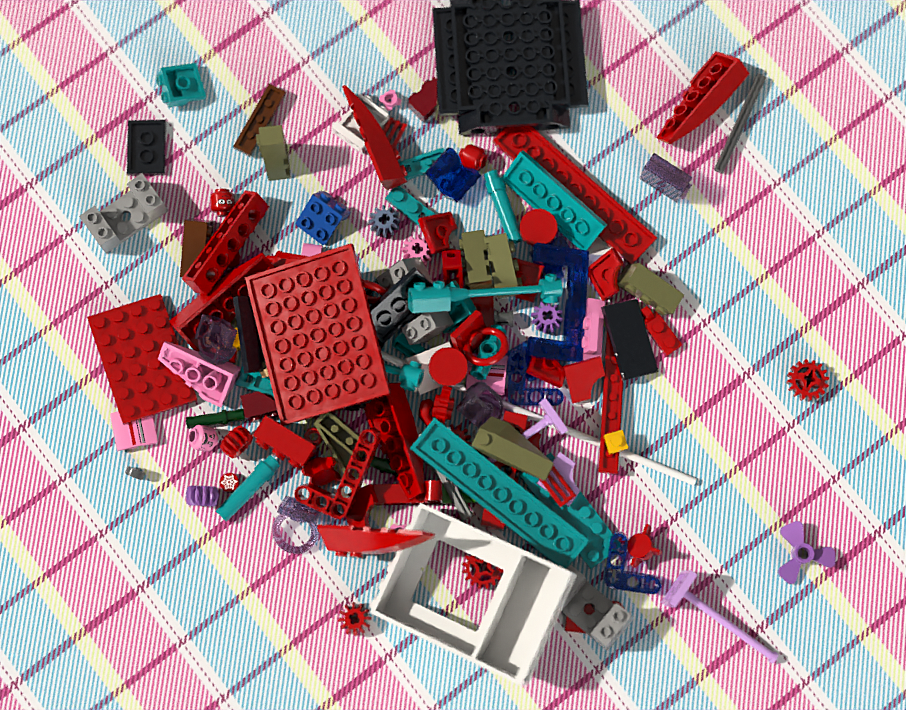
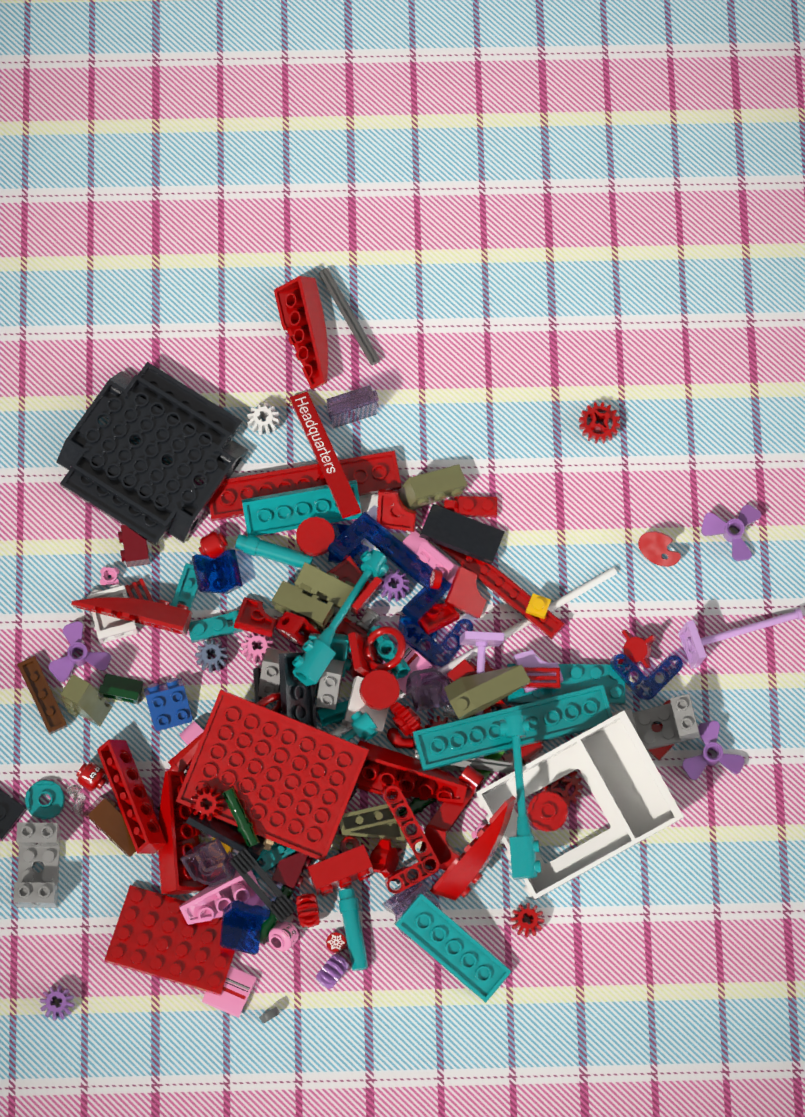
camera: 55 degrees left, 5 degrees down
none -> teal tile [25,780,65,820]
none -> medium lavender gear [40,985,75,1021]
none -> medium lavender piece [49,621,111,682]
none -> clear arm [67,785,86,814]
none -> dark green panel [99,674,144,704]
none -> red gear [190,786,225,820]
none -> clear blue bracket [220,900,270,955]
none -> dark green pin [222,788,260,848]
none -> black container [229,848,297,923]
none -> white gear [247,403,279,436]
none -> red tile [290,391,361,519]
none -> red tile [351,577,382,616]
none -> teal plate [394,893,512,1003]
none -> red tile [430,569,443,589]
none -> teal bar [500,715,541,880]
none -> red tile [527,791,568,832]
none -> piece [638,531,681,567]
none -> medium lavender piece [682,721,744,780]

